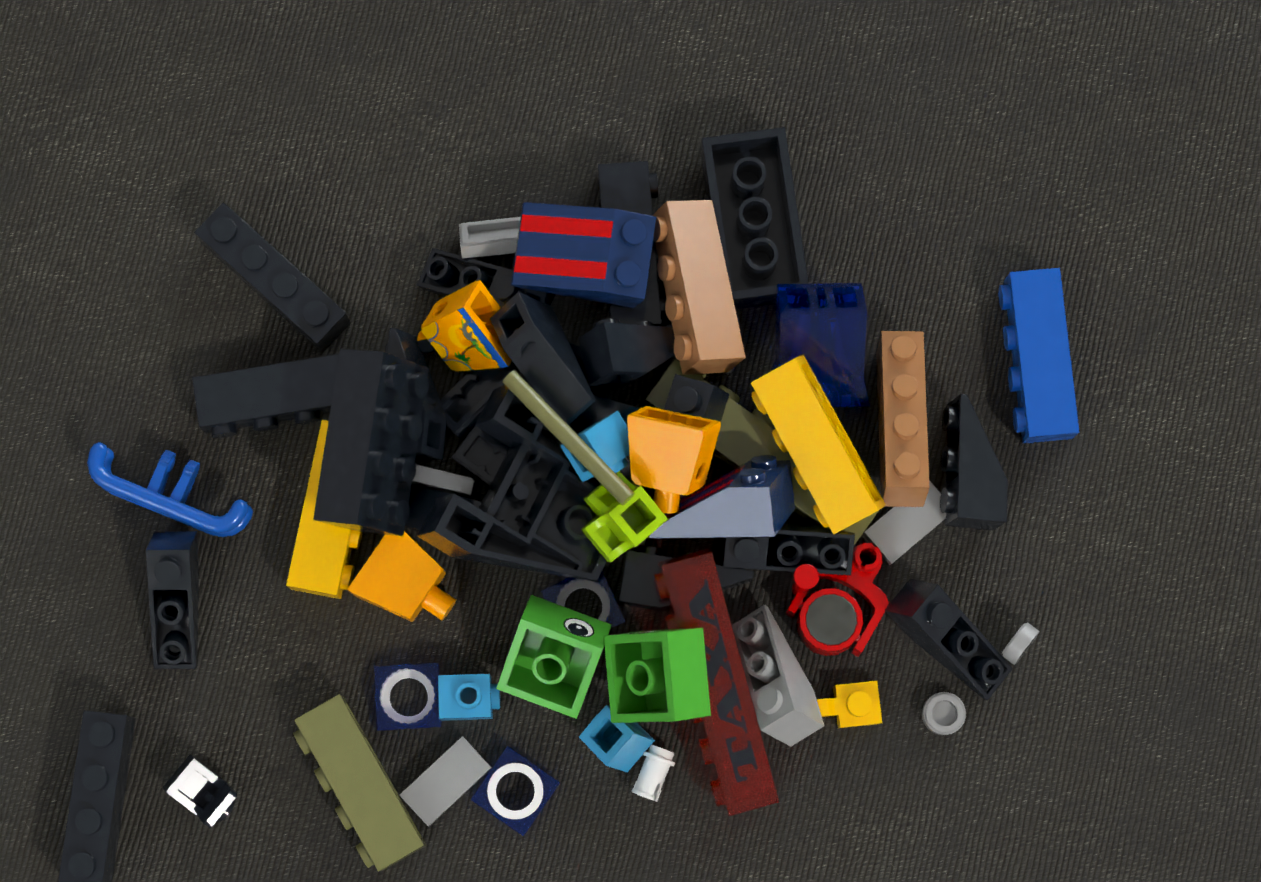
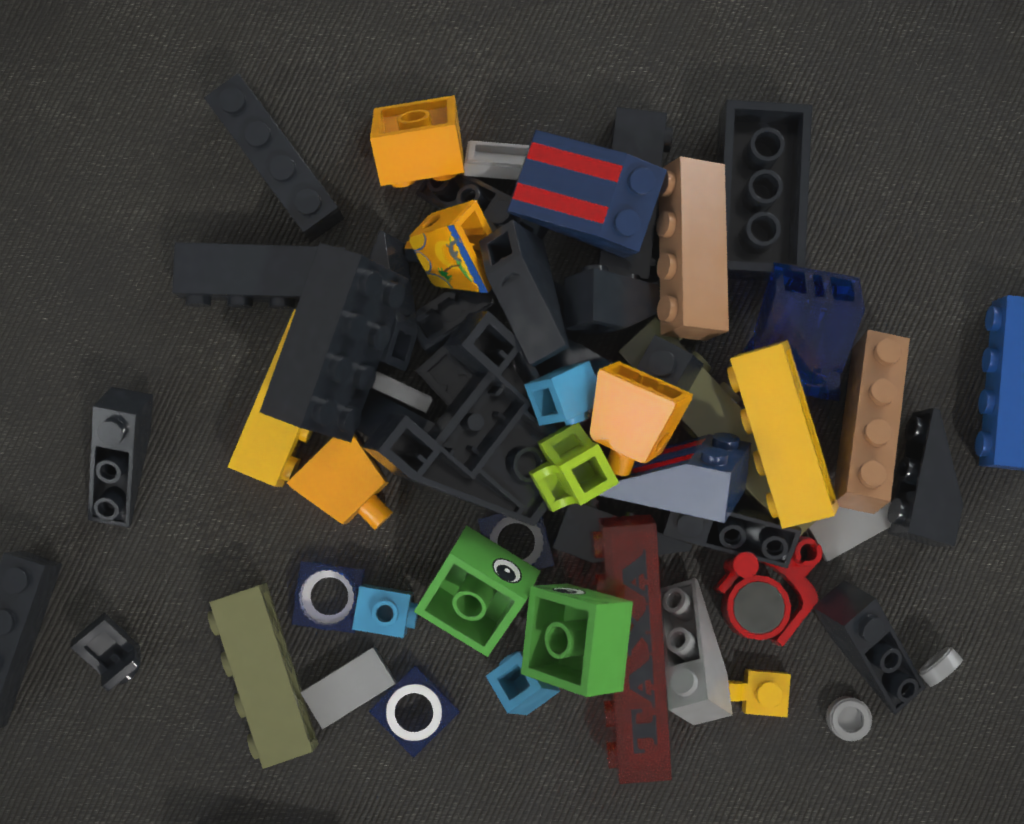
camera: 15 degrees right, 5 degrees up
blue piece [87,442,253,537] -> none
olive bar [503,370,635,506] -> none
white pin [632,745,675,802] -> none
none -> light orange slope [370,95,464,188]

